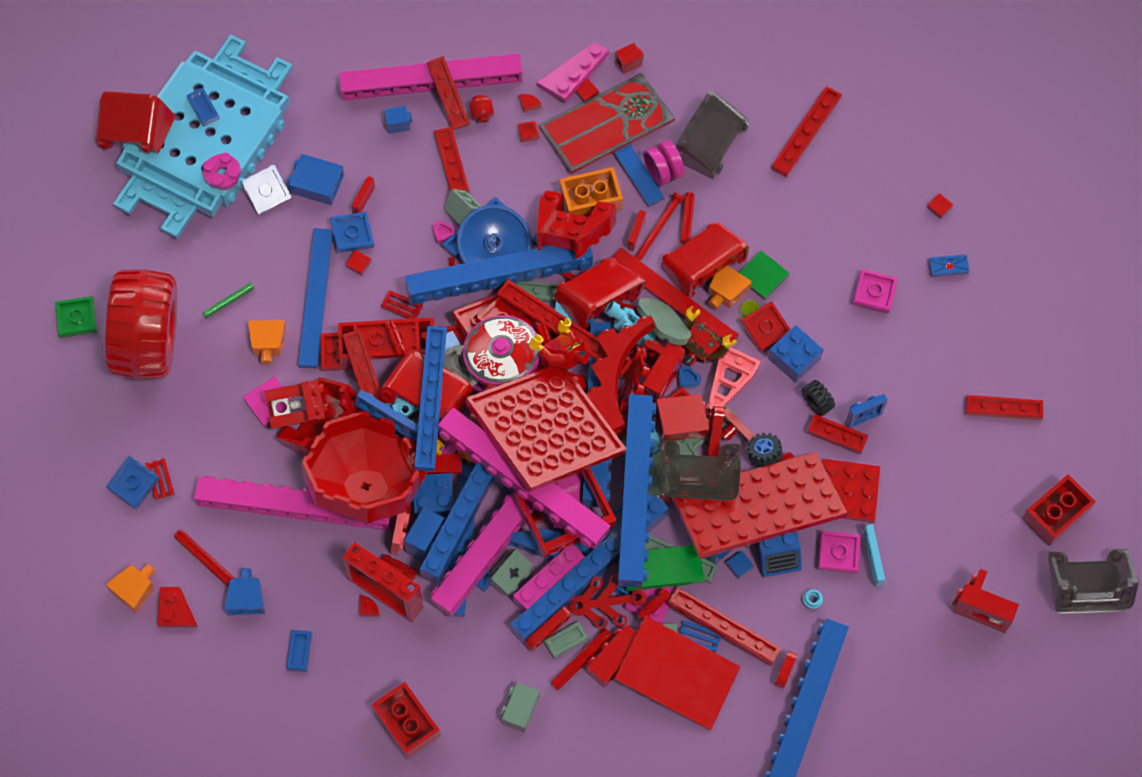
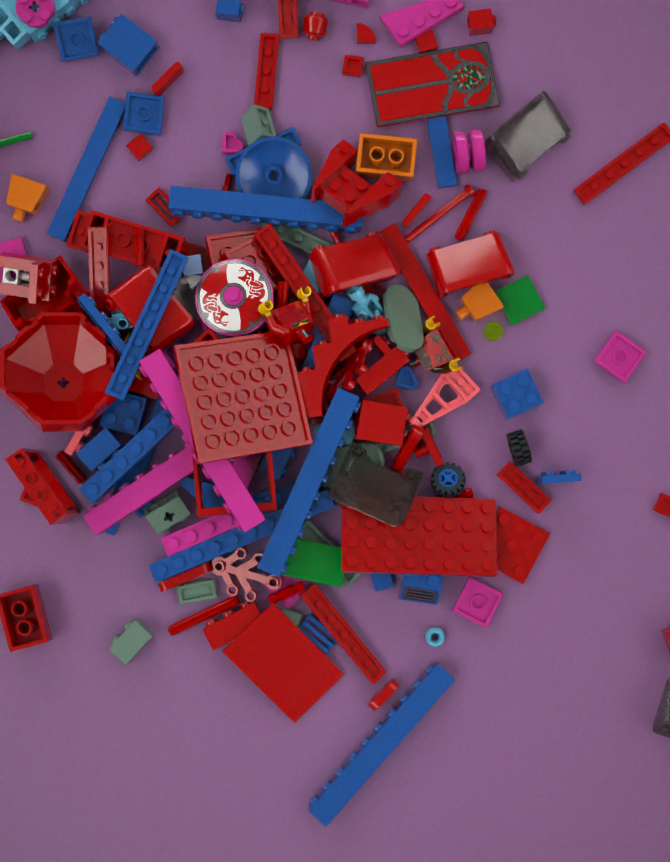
camera: 20 degrees right, 20 degrees up
red tile [740,301,791,353] -> none
medium azure tile [863,524,885,587] -> none
red brick [952,568,1019,633] -> none

